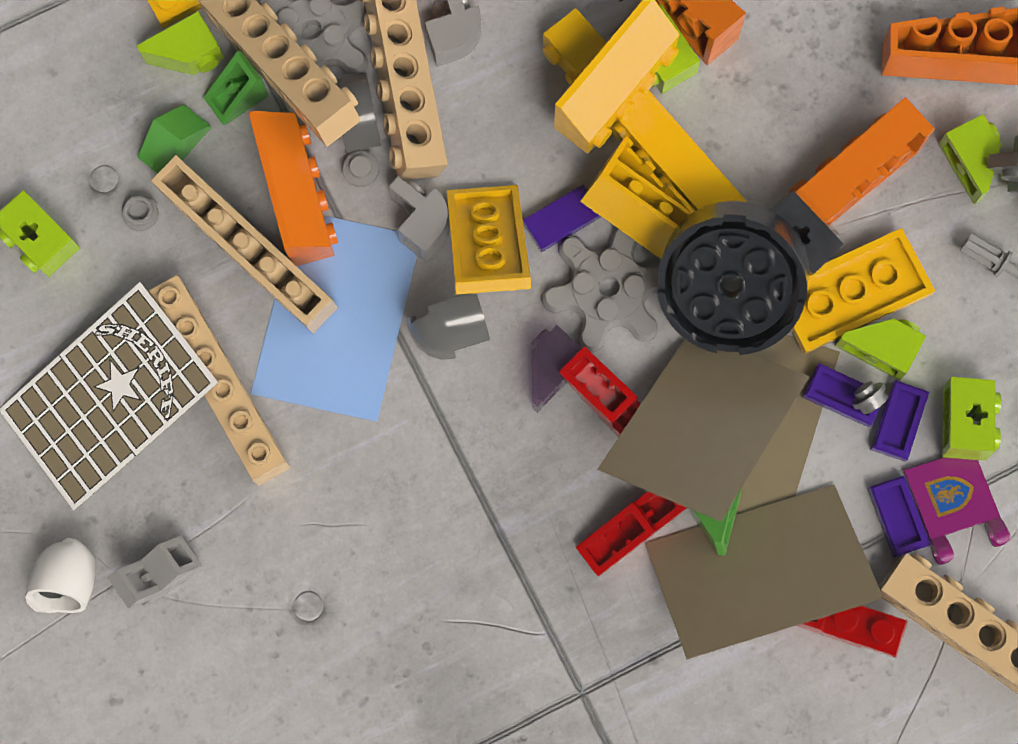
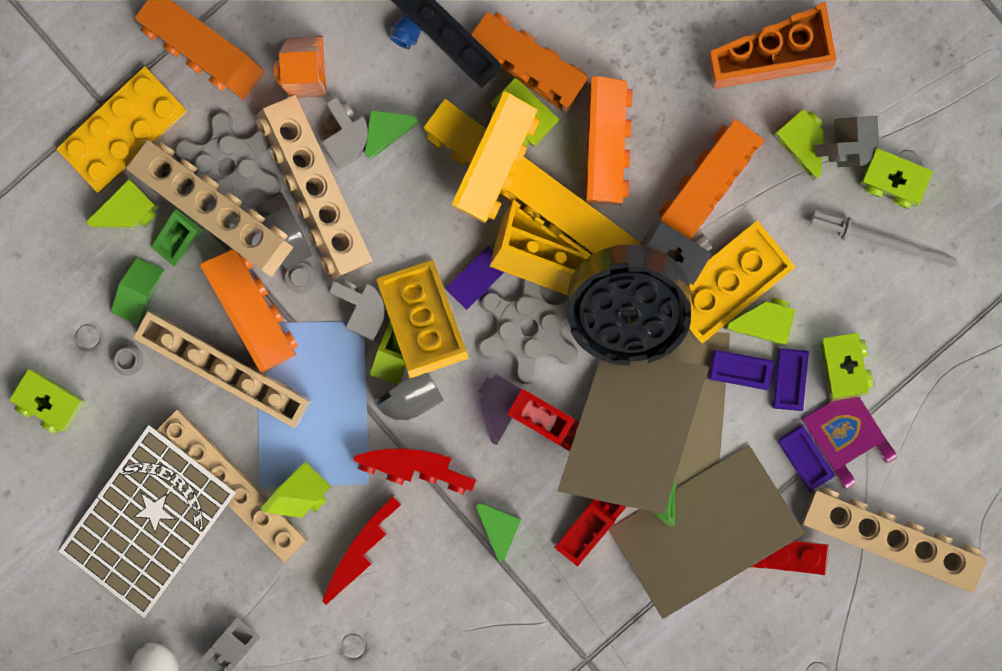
camera: 20 degrees left, 10 degrees up
flat silver plate [852,381,888,414] -> none
none -> lime slope [260,462,332,518]
none -> red slope [322,495,402,605]
none -> red slope [353,448,476,495]
none -> bright green slope [365,110,418,160]
none -> lime slope [370,321,406,385]
none -> bright green slope [475,502,521,562]
none -> orange slope [585,76,633,205]

